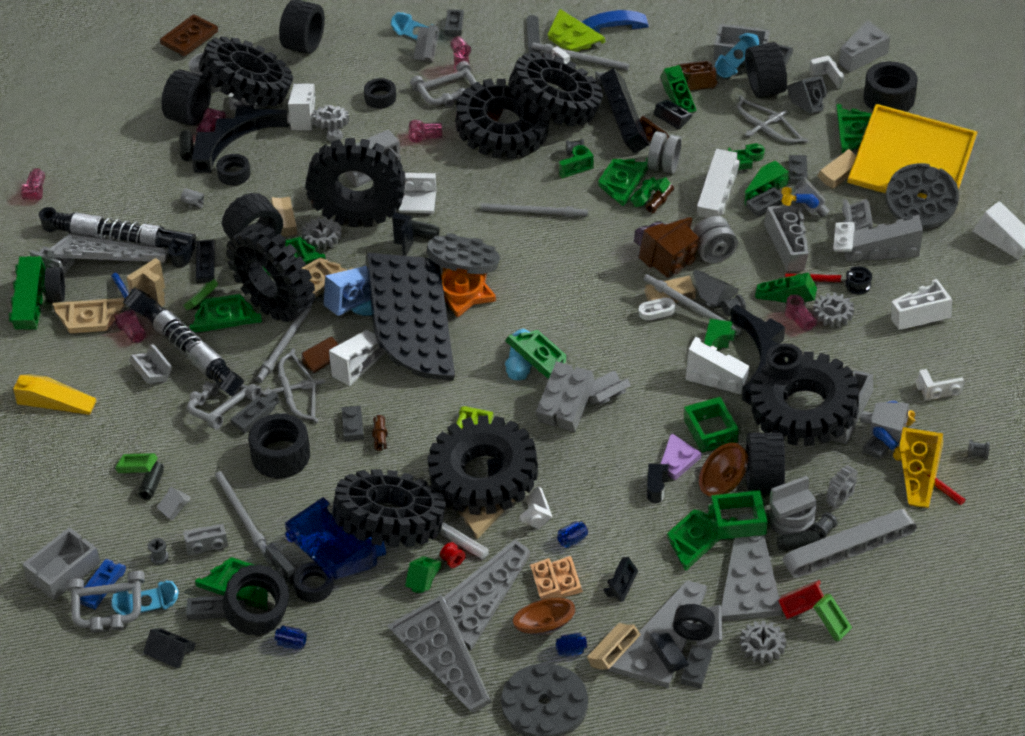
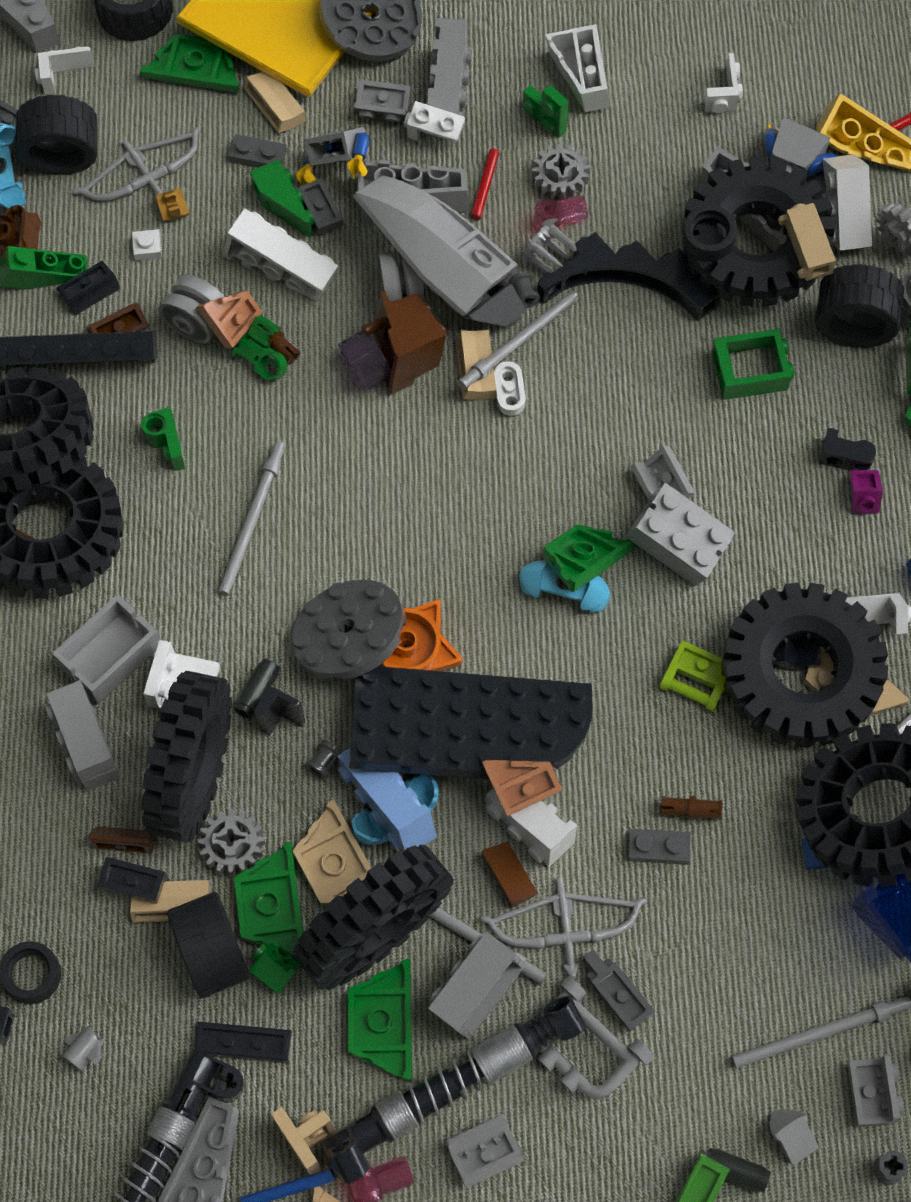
camera: 80 degrees left, 20 degrees up
bright green tile [183,279,218,310] -> none
black tyre [248,413,310,478] -> none
clear pink piece [408,119,442,143] -> none
dark grey bush [566,139,584,156] -> none
green wing [598,158,648,206] -> none
lavender wing [661,434,701,480] -> none
white wedge [686,337,749,394] -> none
dark orange dish [699,443,748,497] -> none
green arch [704,319,735,351] -> none
green piece [728,143,765,170] -> none
green slope [755,272,817,304] -> none
dark grey slope [787,76,827,113] -> none
black wheel [845,266,872,295] -> none
dark grey bush [967,440,990,460] -> none
none -> light grey piece [52,594,161,704]
none -> black panel [97,857,170,904]
none -> white plate [132,229,162,261]
none -> pearl gold tile [155,188,189,223]
none -> nougat wing [196,290,262,349]
none -> light grey wedge [353,175,518,316]
none -> light grey piece [428,931,527,1040]
none -> nougat wing [482,760,563,816]
none -> light grey piece [521,218,577,273]
none -> green plate [522,85,569,138]
none -> tan brick [778,203,836,281]
none -> white wedge [823,155,872,251]
none -> magenta bracket [849,470,883,514]

